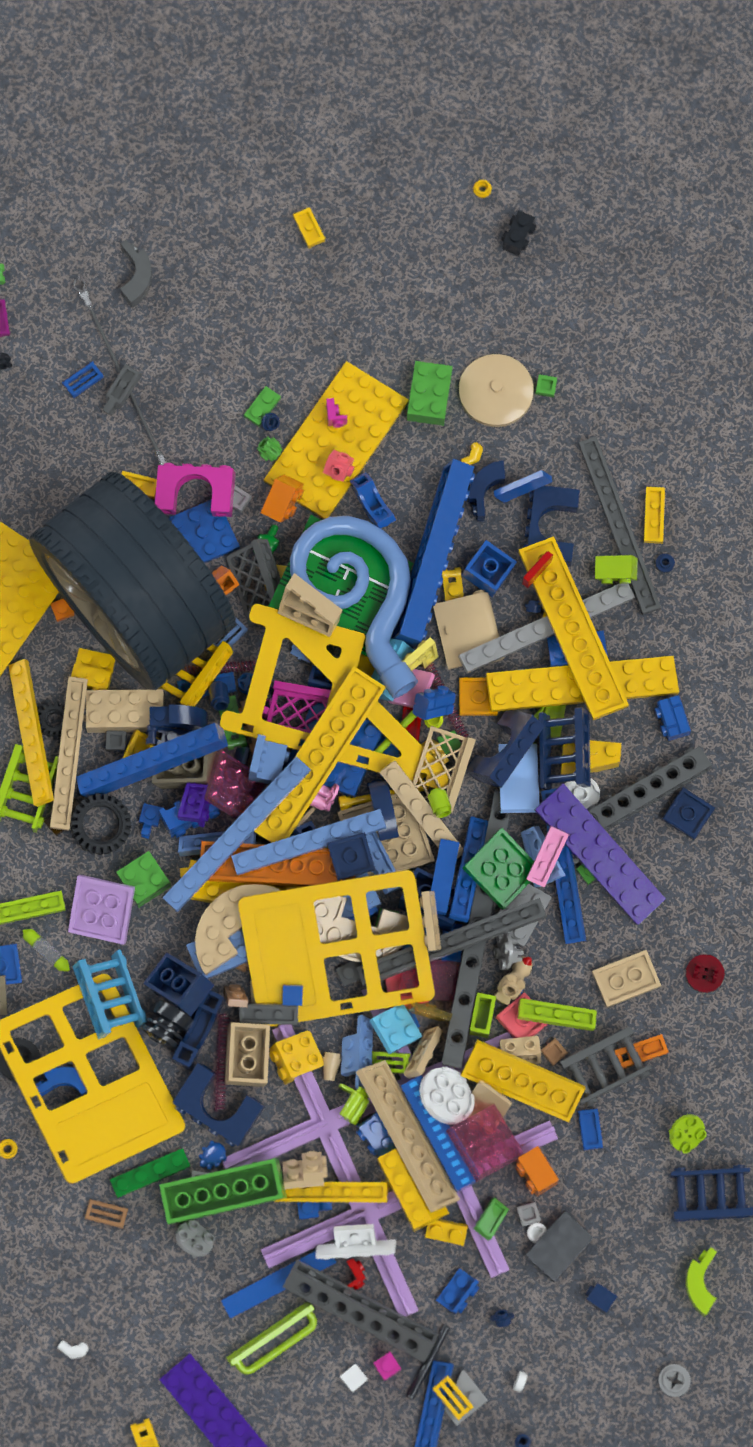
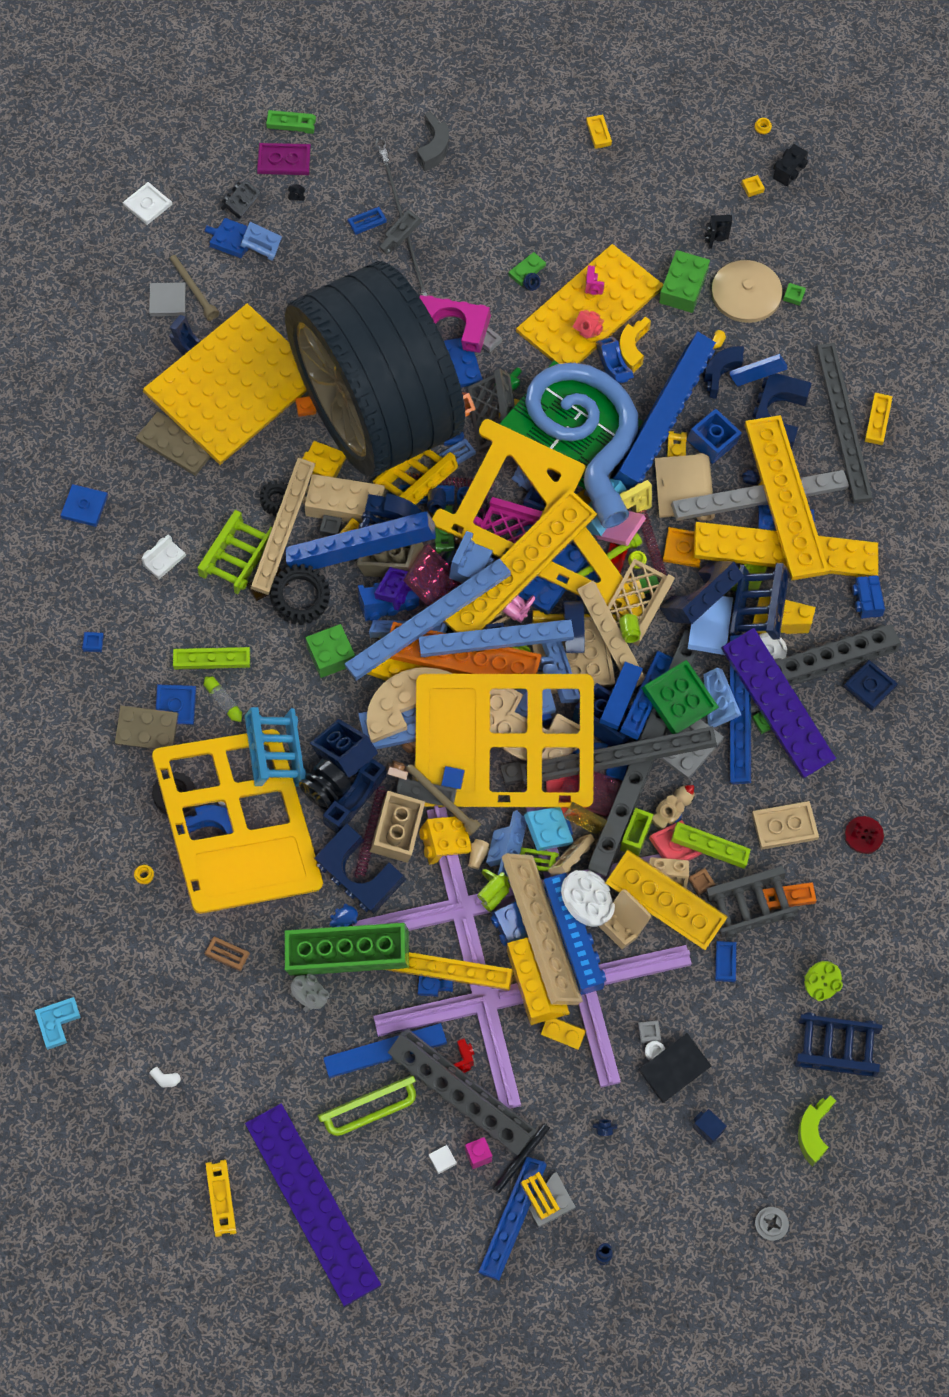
camera: 10 degrees right, 10 degrees down
yellow plate [8,659,54,807] -> none
lavender plate [68,875,135,945] -> none
green plate [110,1148,191,1198] -> none
blue plate [139,803,162,839] -> none
bright green gear [257,437,282,462] -> none
orange brick [261,474,304,523] -> none
tan wedge [278,573,342,637] -> none
tan plate [283,1151,327,1189] -> none
white bracket [316,1224,396,1260] -> none
dark blue plate [327,832,376,881] -> none
blue brick [412,686,456,720] -> none
tan plate [420,891,441,951] -> none
blue bracket [436,1268,480,1315] -> none
clear pink plate [446,1104,524,1182] -> none
bright green tile [473,1197,509,1241] -> none
light grey plate [493,933,524,970] -> none
white tile [513,1371,527,1392] -> none
orange brick [515,1146,559,1197] -> none
red tile [523,551,553,588] -> none
bright pink plate [526,826,569,887] -> none
lime brick [595,555,638,585] -> none
dark blue plate [656,554,675,573] -> none
none -> dark tan piece [407,764,482,836]
none -> yellow arch [619,316,651,373]
none -> black bracket [704,215,732,249]
none -> yellow plate [741,175,765,197]

